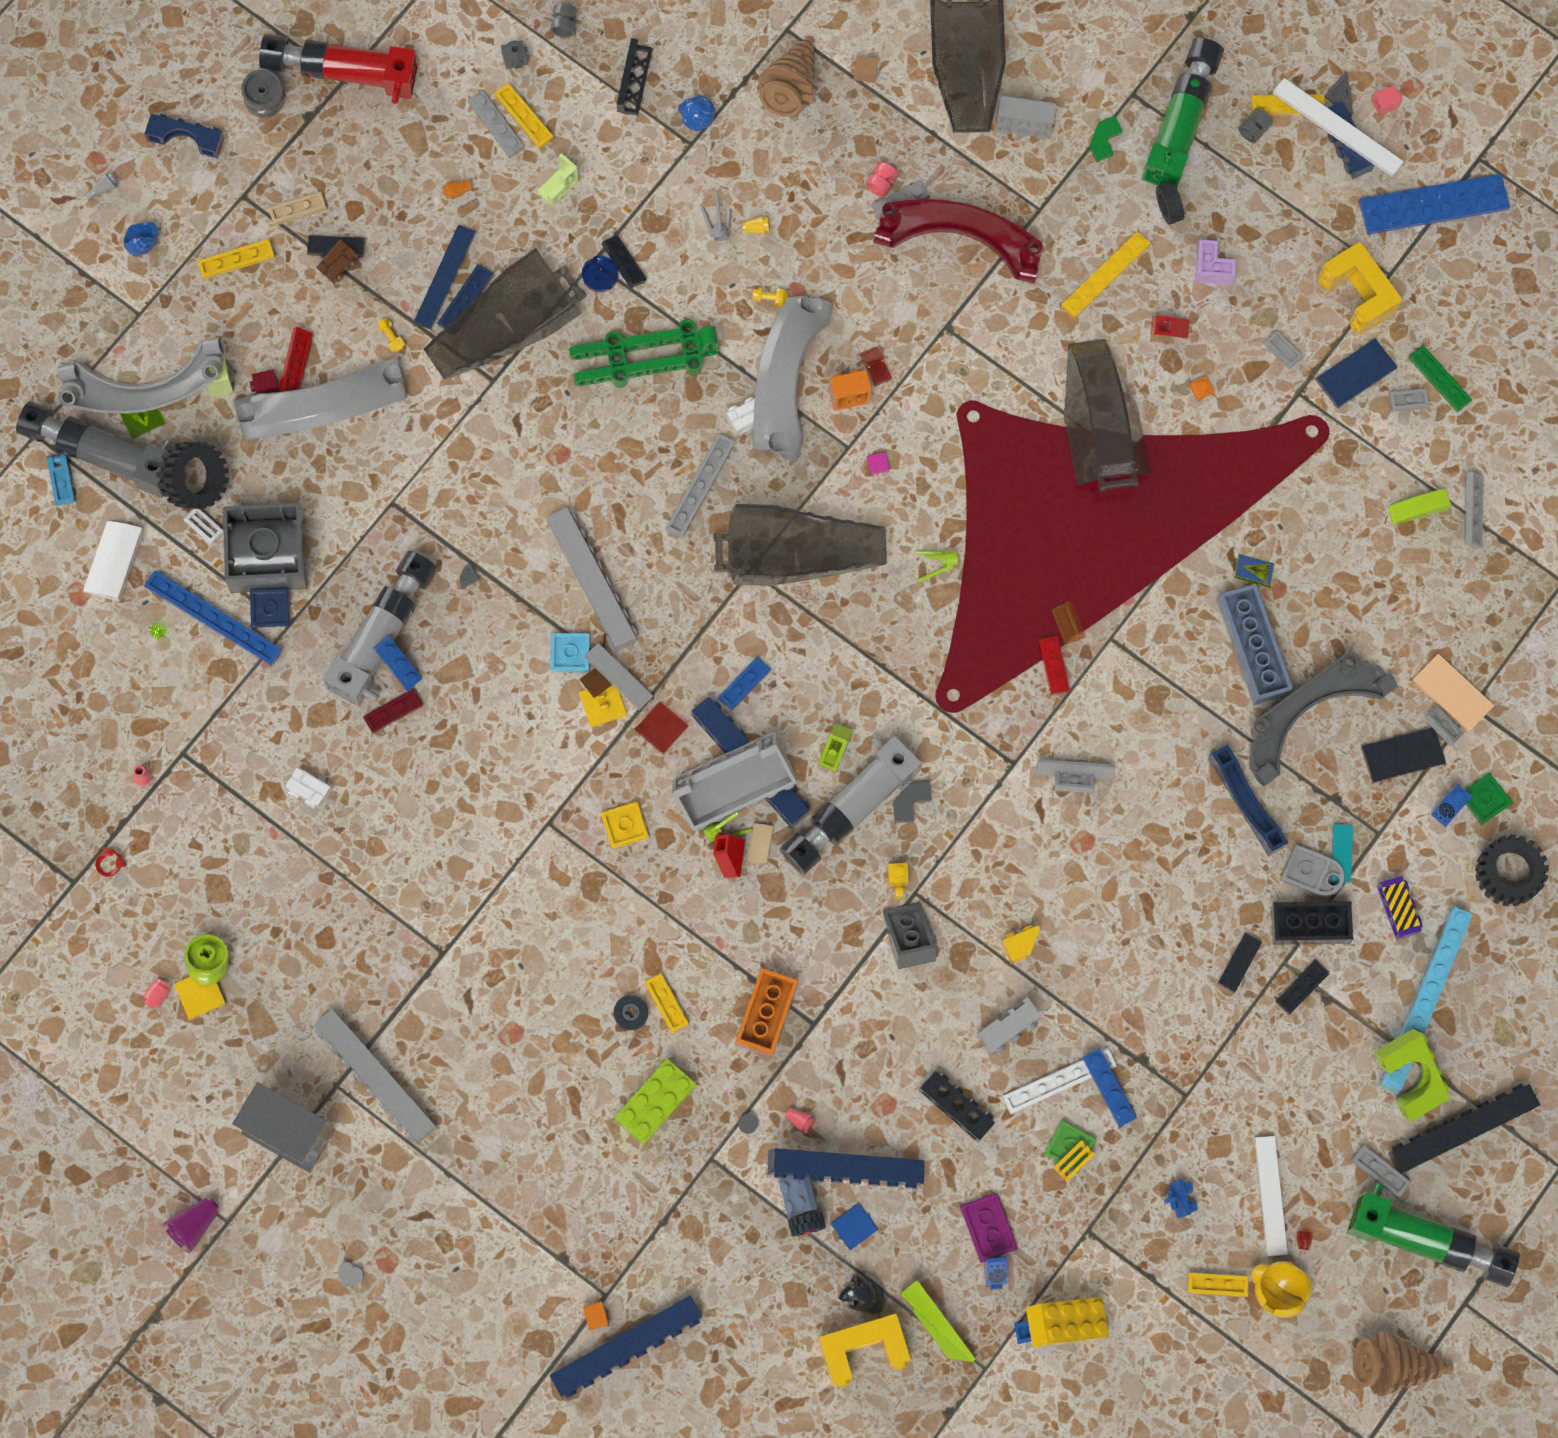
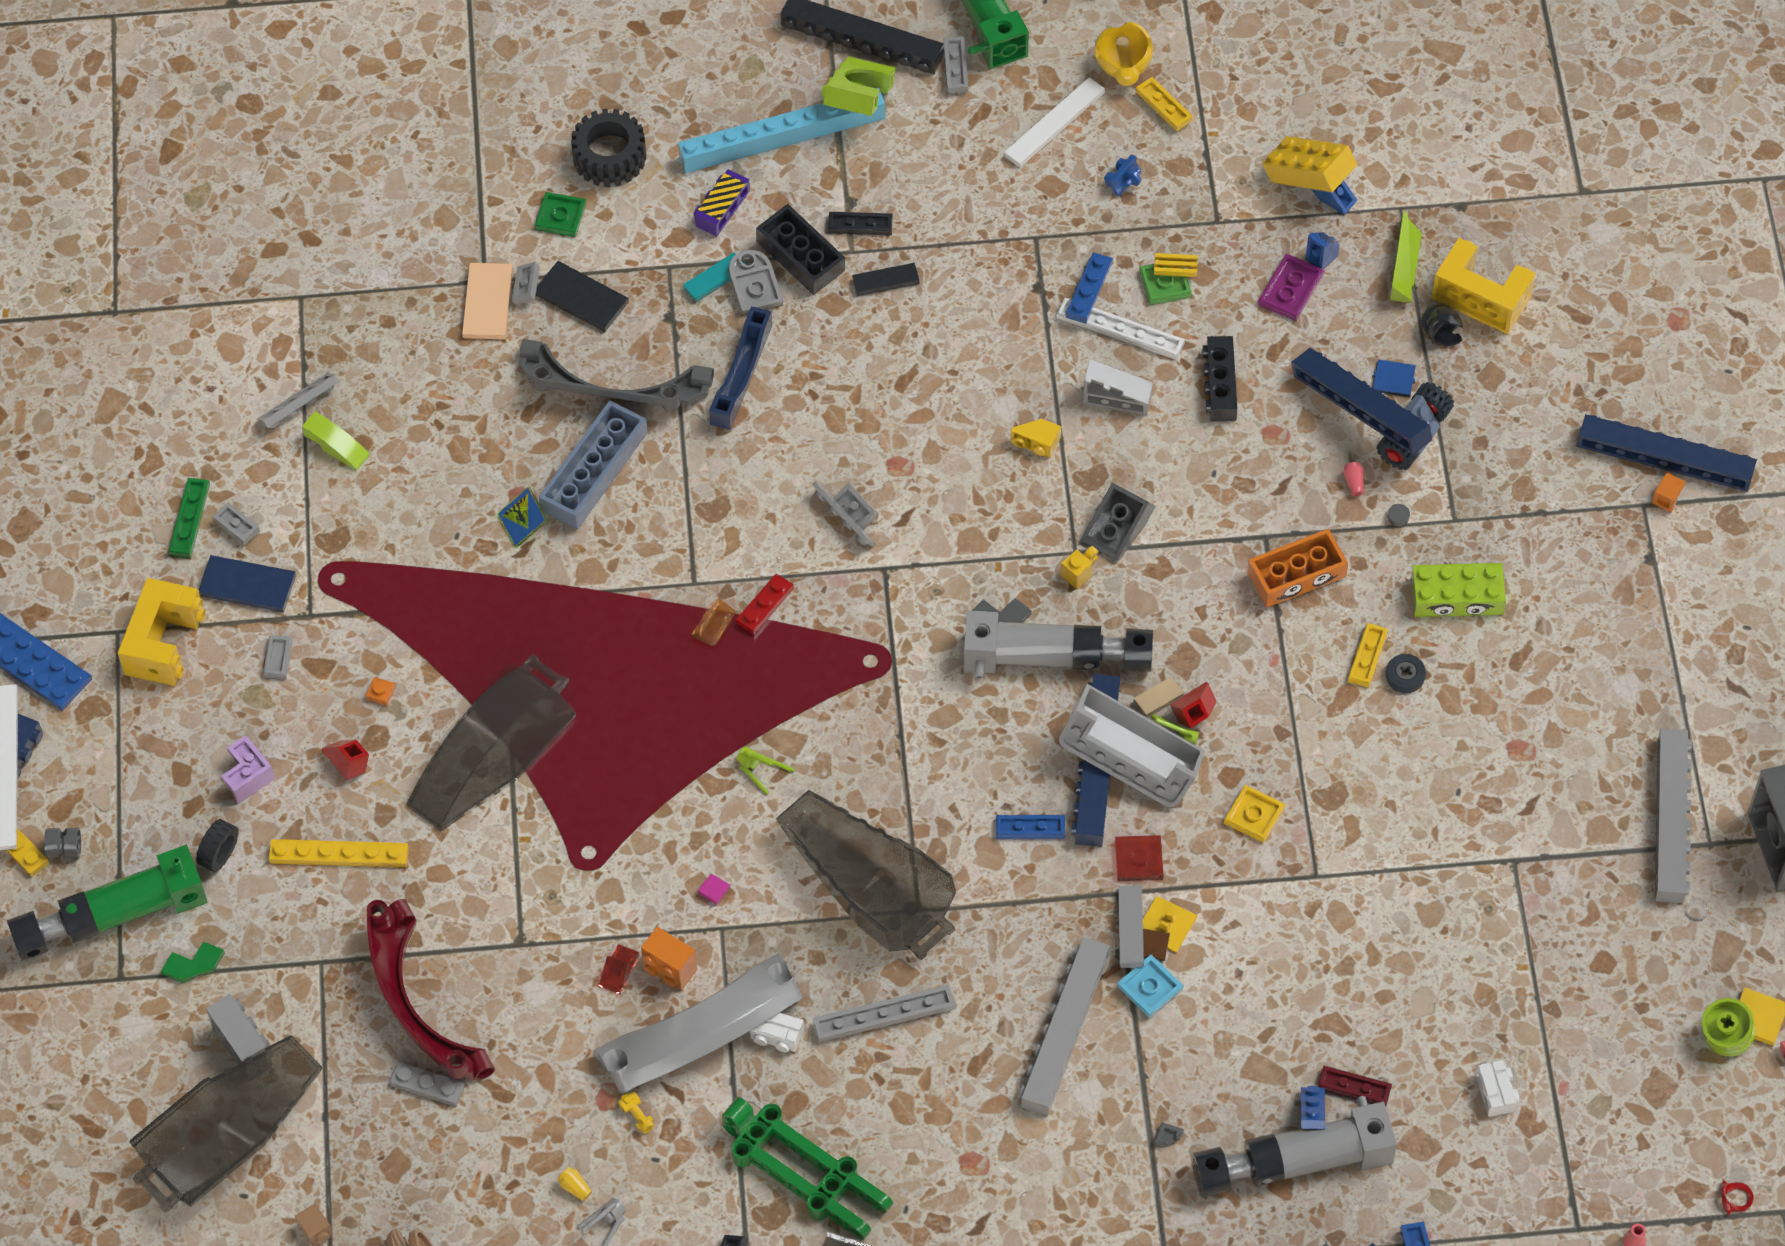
camera: 125 degrees left, 15 degrees down
lime slope [818,724,853,772] -> none
coral wheel [865,162,899,197] -> none
clear red hose [1296,1231,1313,1250] -> none
blue slope [1431,784,1472,827] -> none

